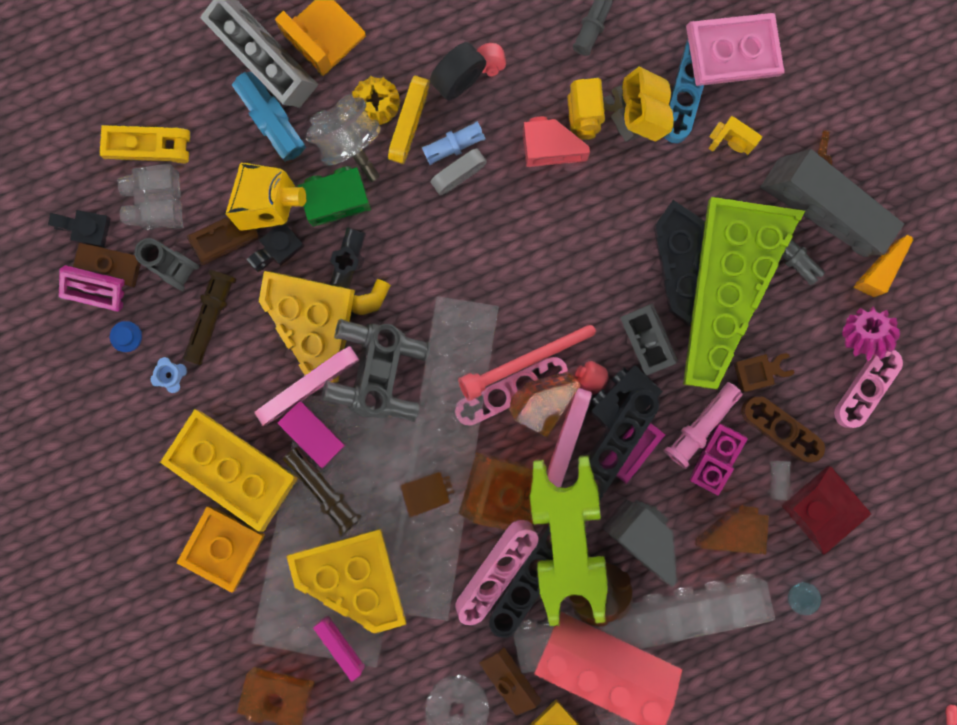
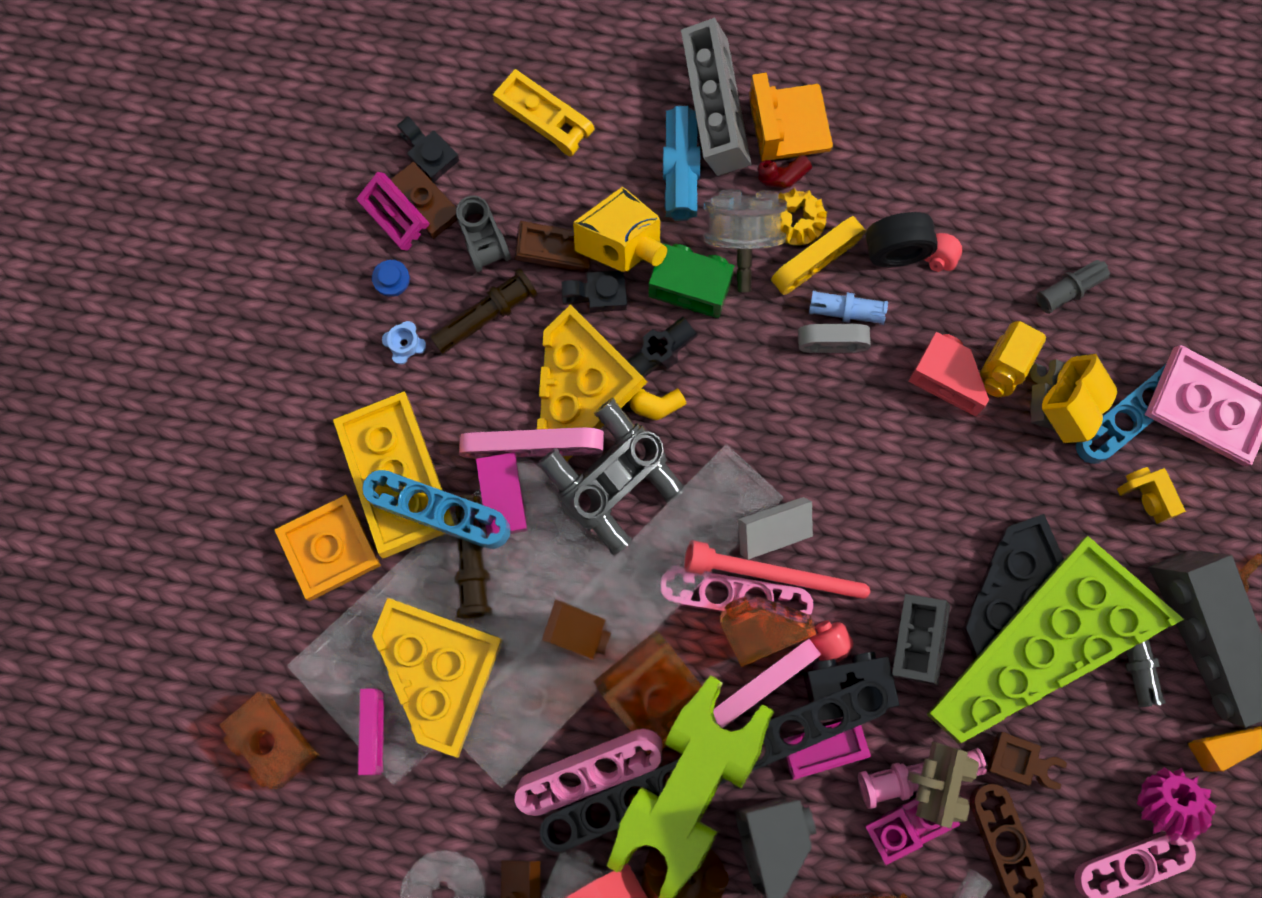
camera: 35 degrees right, 10 degrees down
clear hips [118,164,183,230] -> none
none -> dark azure beam [362,470,511,549]
none -> light grey tile [738,497,813,560]
none -> dark red arm [757,155,812,188]
none -> dark tan hips [907,741,979,828]

